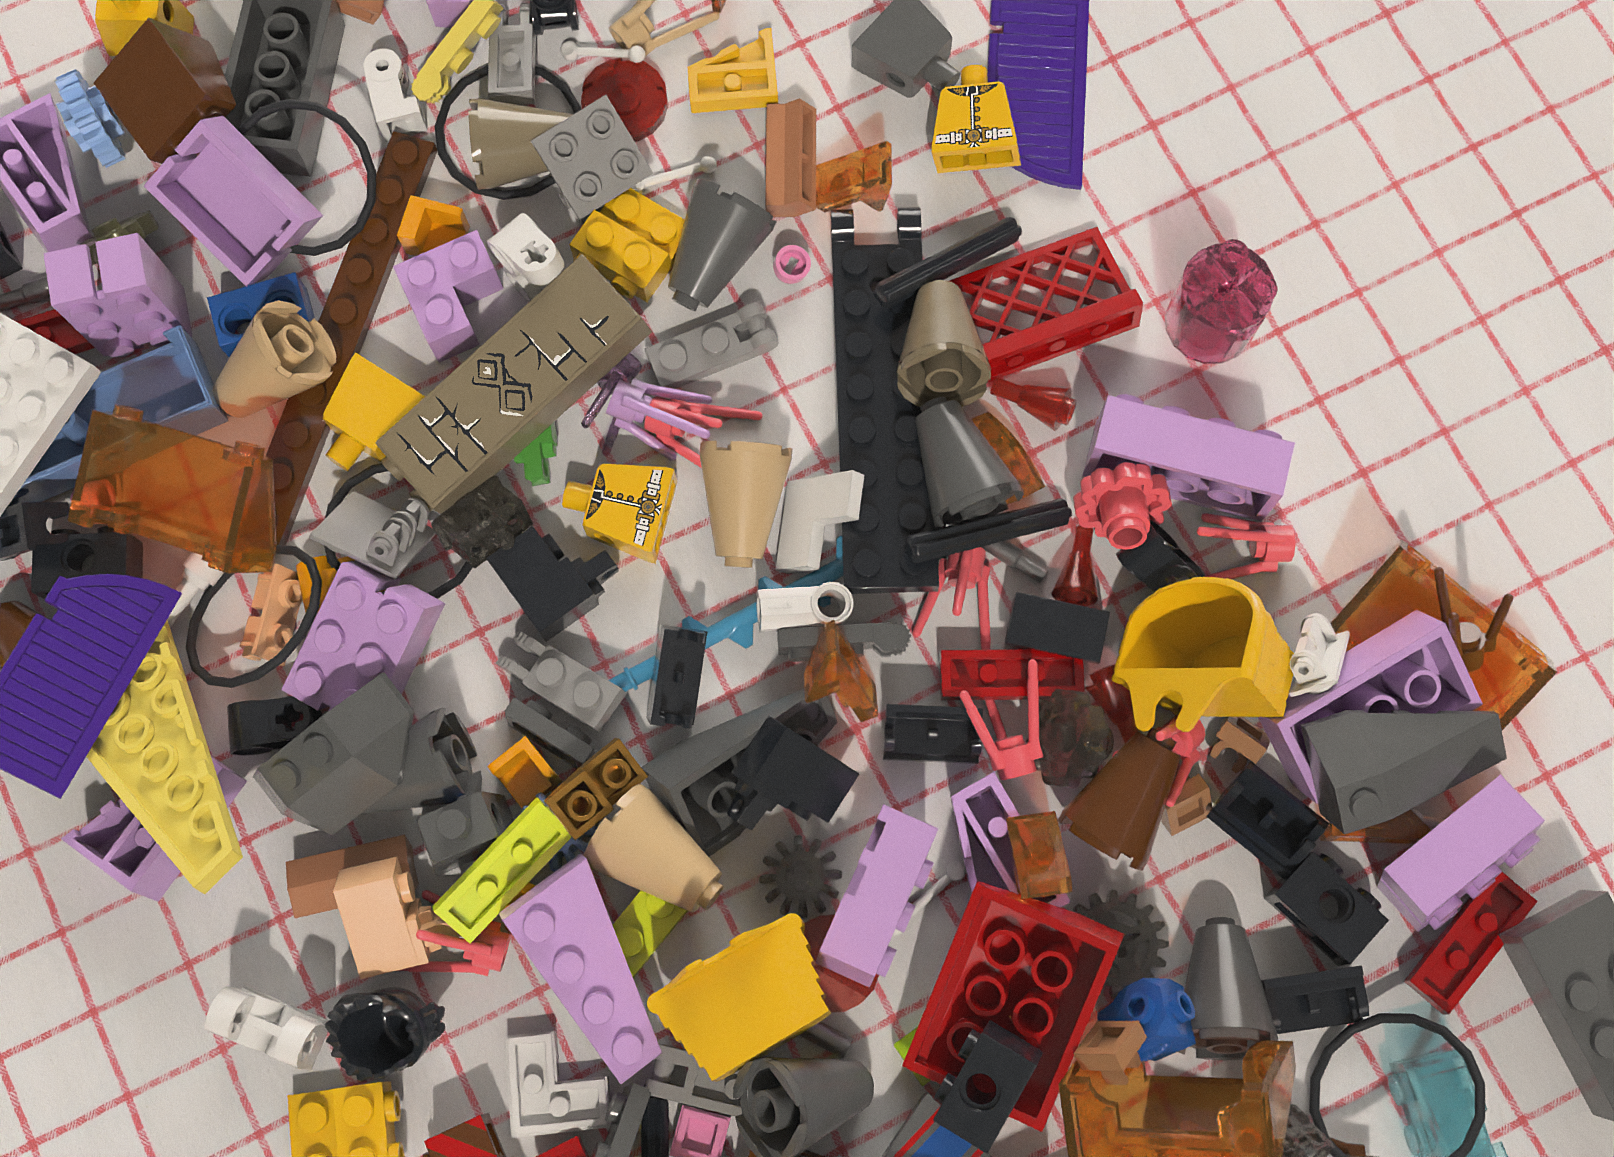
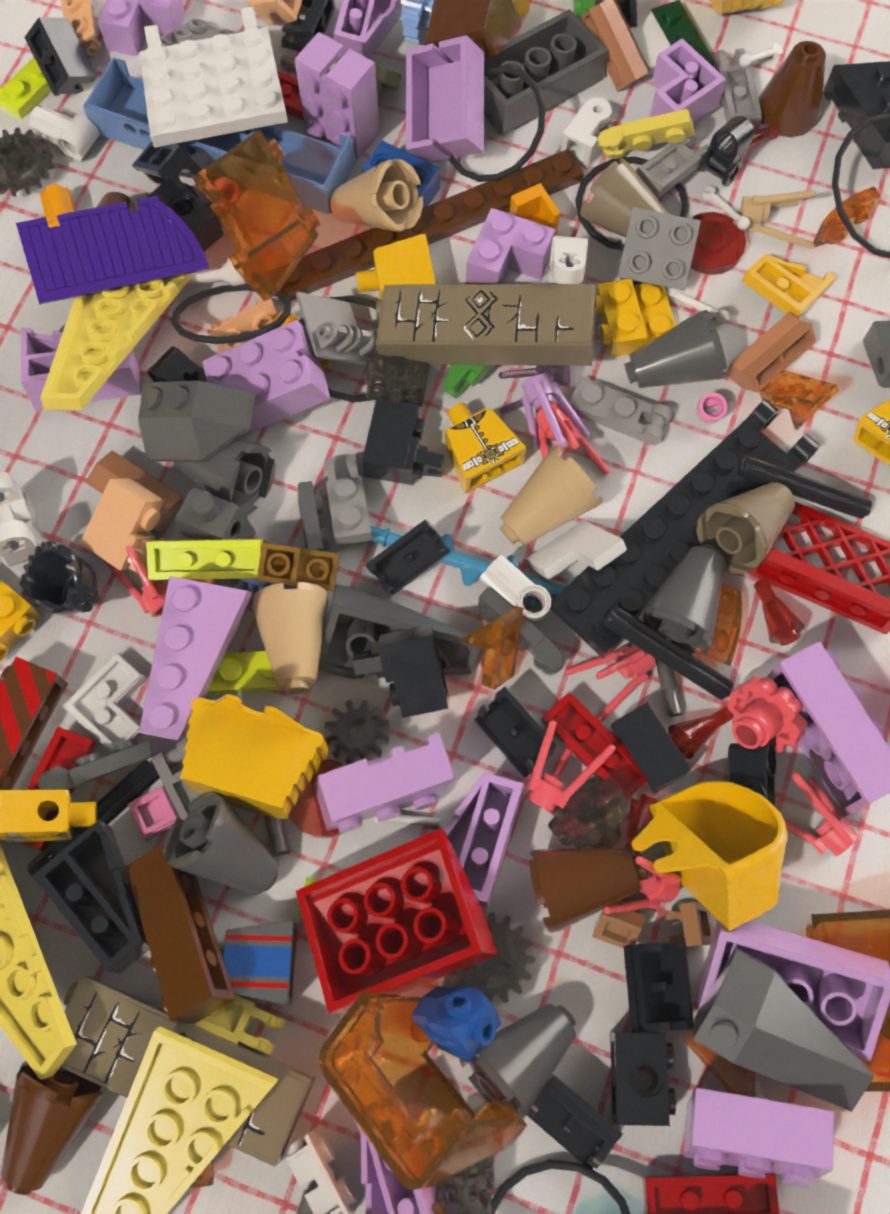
camera: 45 degrees right, 5 degrees down
light orange panel [487,736,562,808] -> none
black brick [933,1020,1043,1154] -> none
clear orange slope [1006,811,1073,899] -> none
medium nougat tile [1073,1021,1147,1085] -> none
white hinge [1289,613,1350,697] -> none

